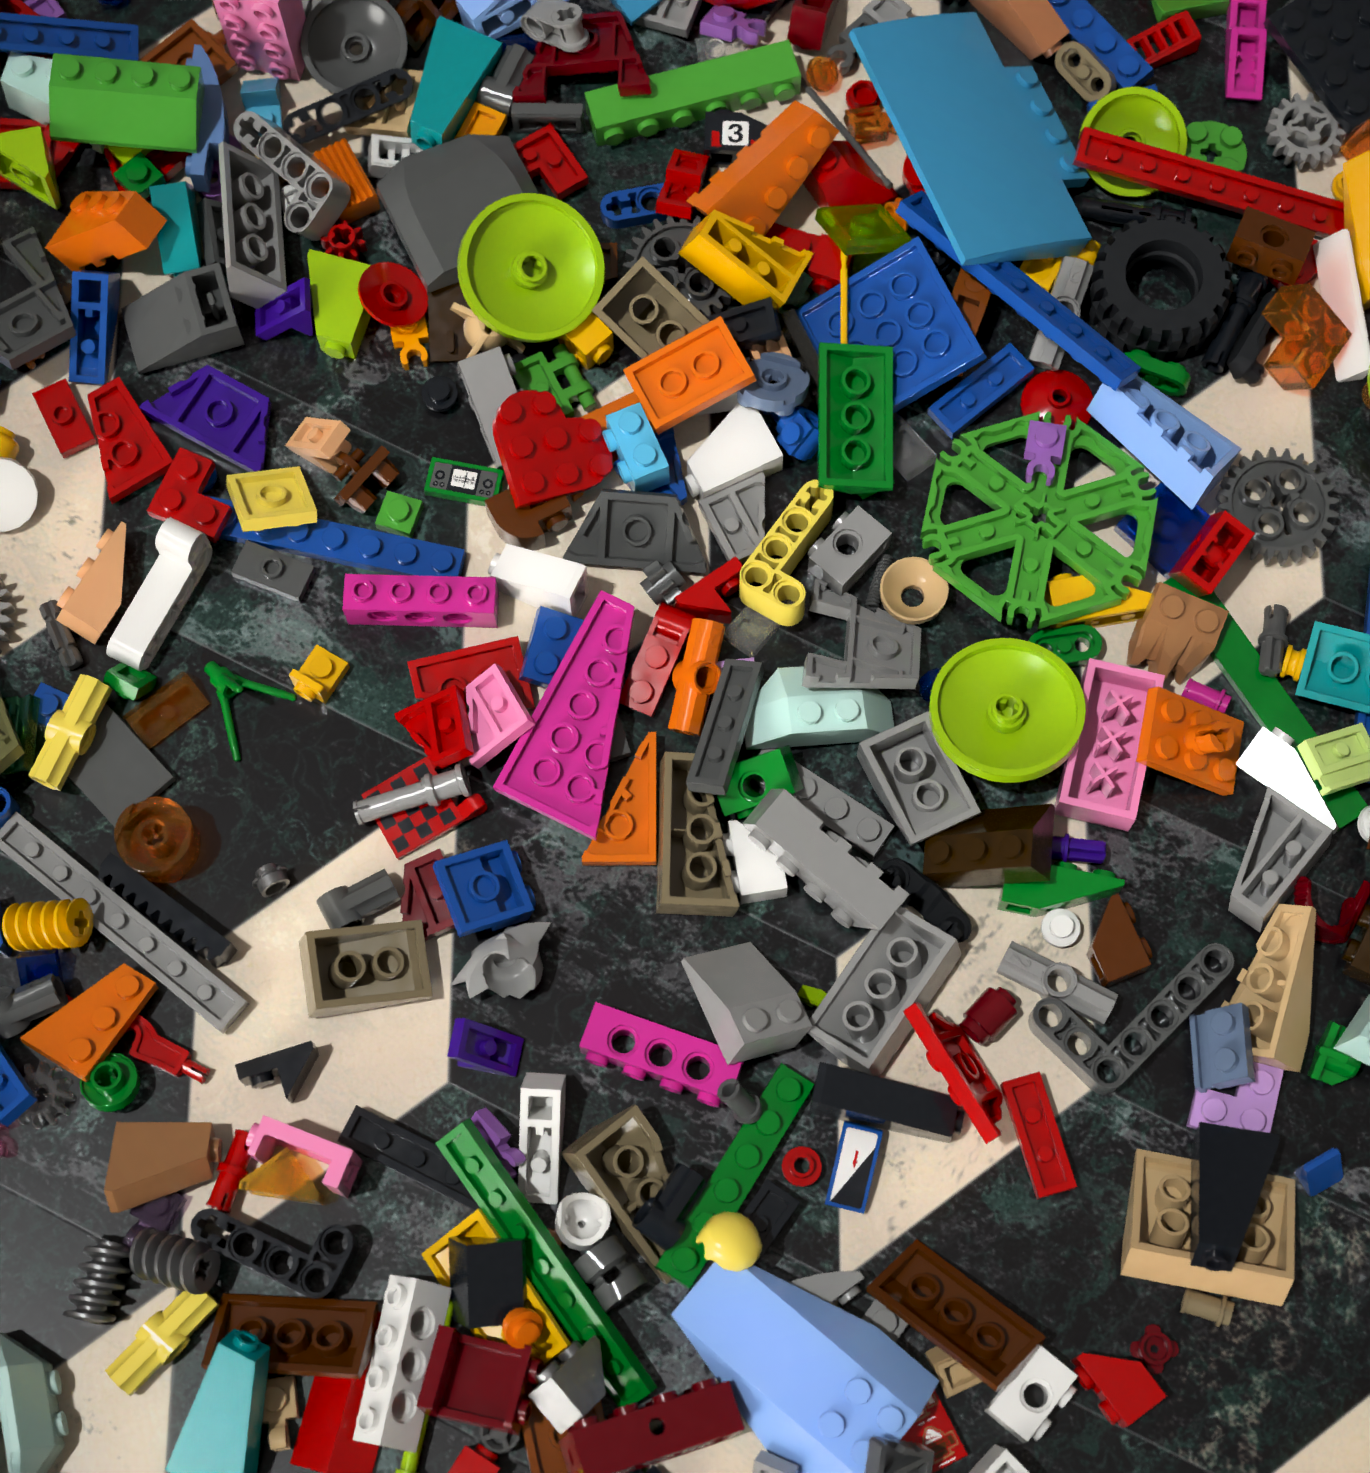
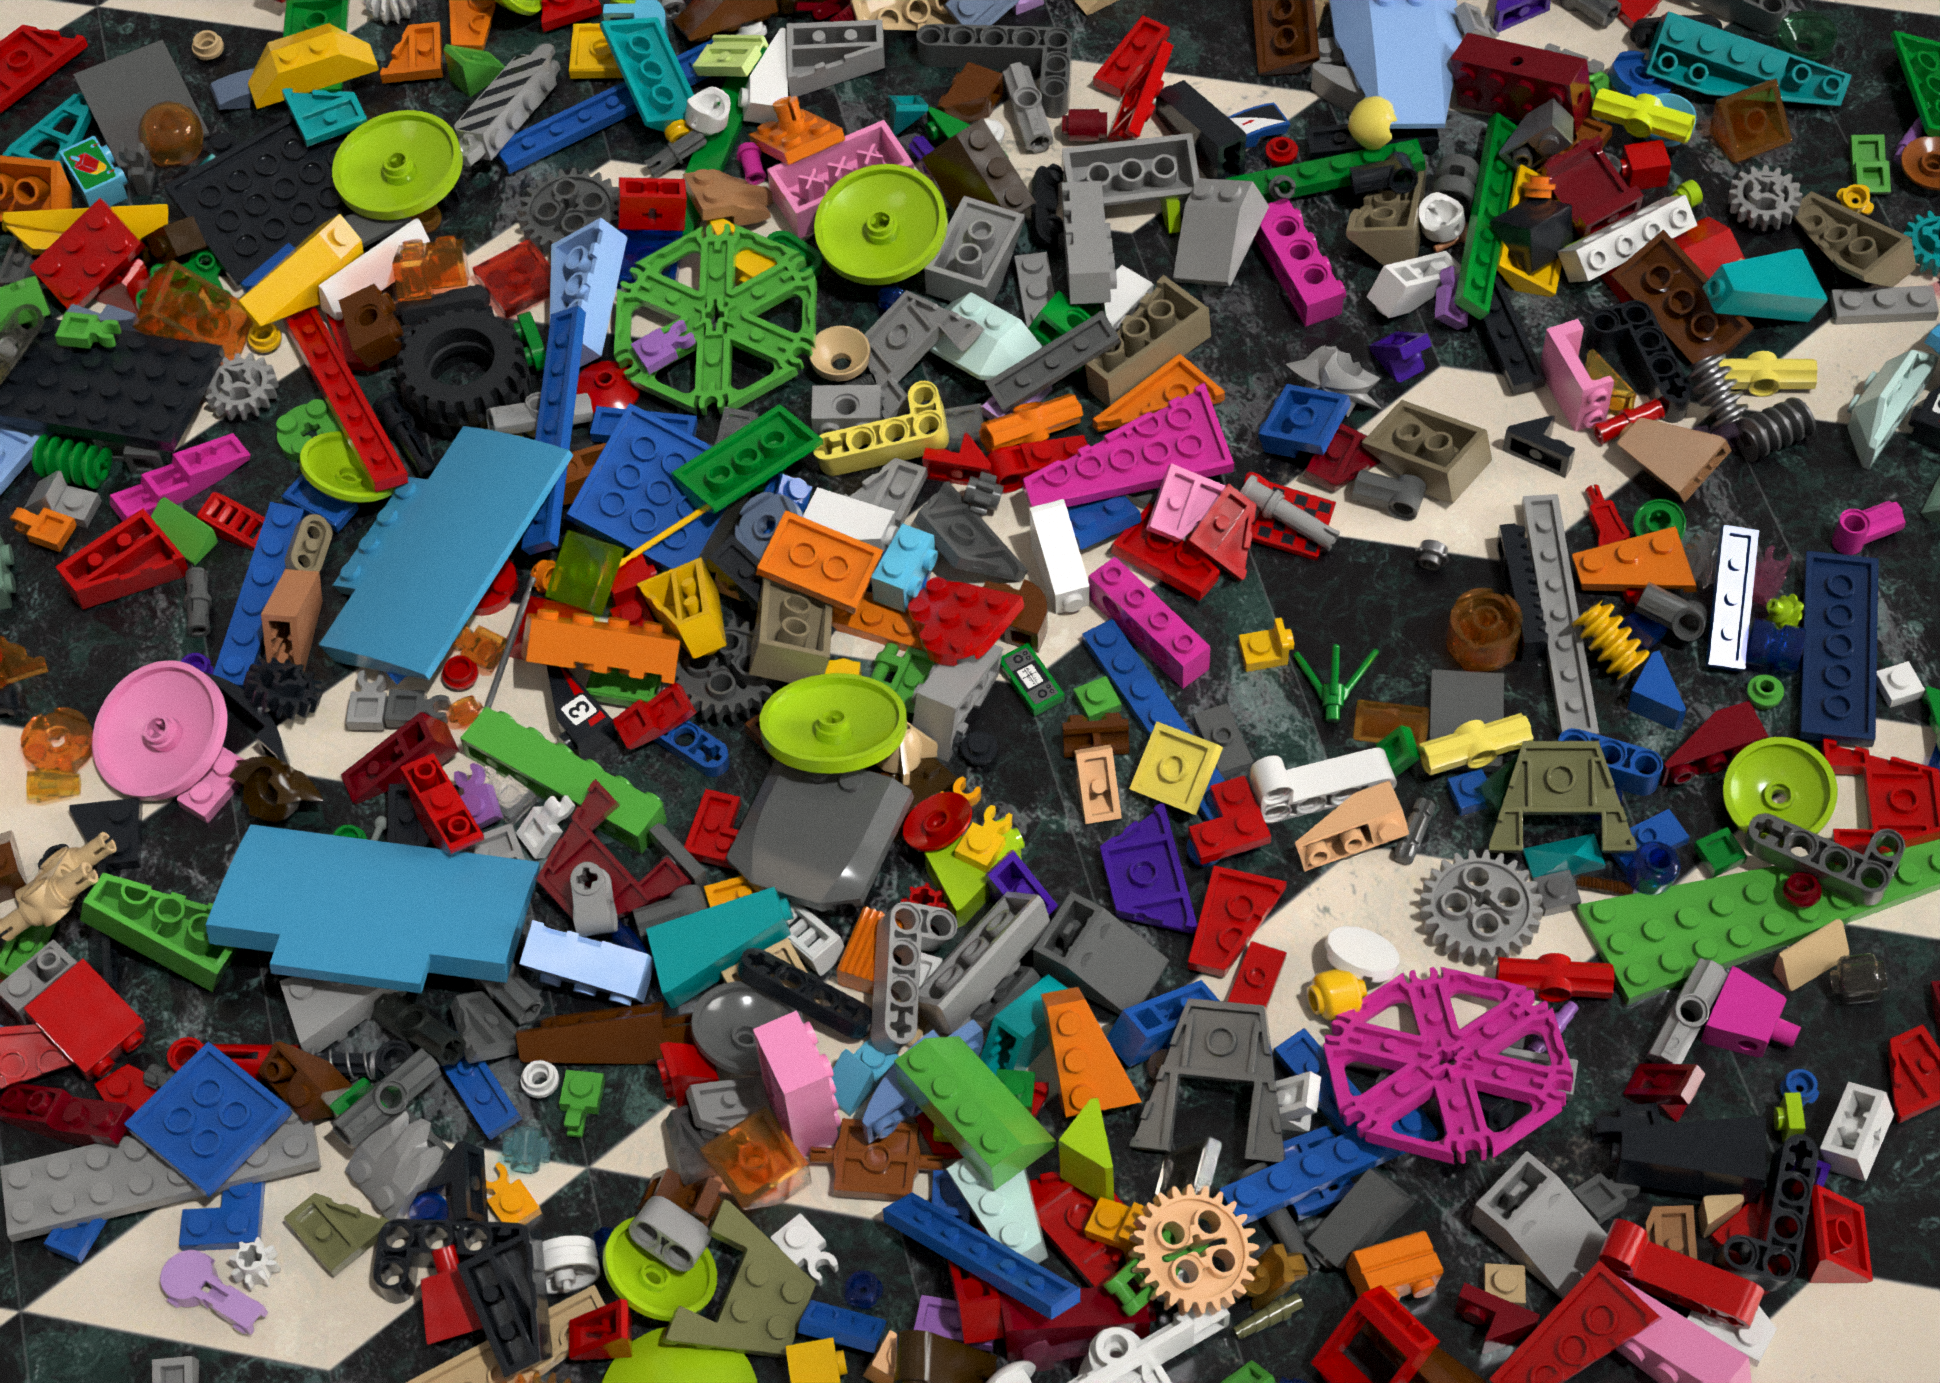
camera: 130 degrees left, 15 degrees down
none -> clear red plate [472,238,551,319]
none -> white plate [516,795,575,859]
none -> white piece [685,86,731,136]
none -> teal slope [888,95,928,136]
none -> yellow plate [954,805,1013,873]

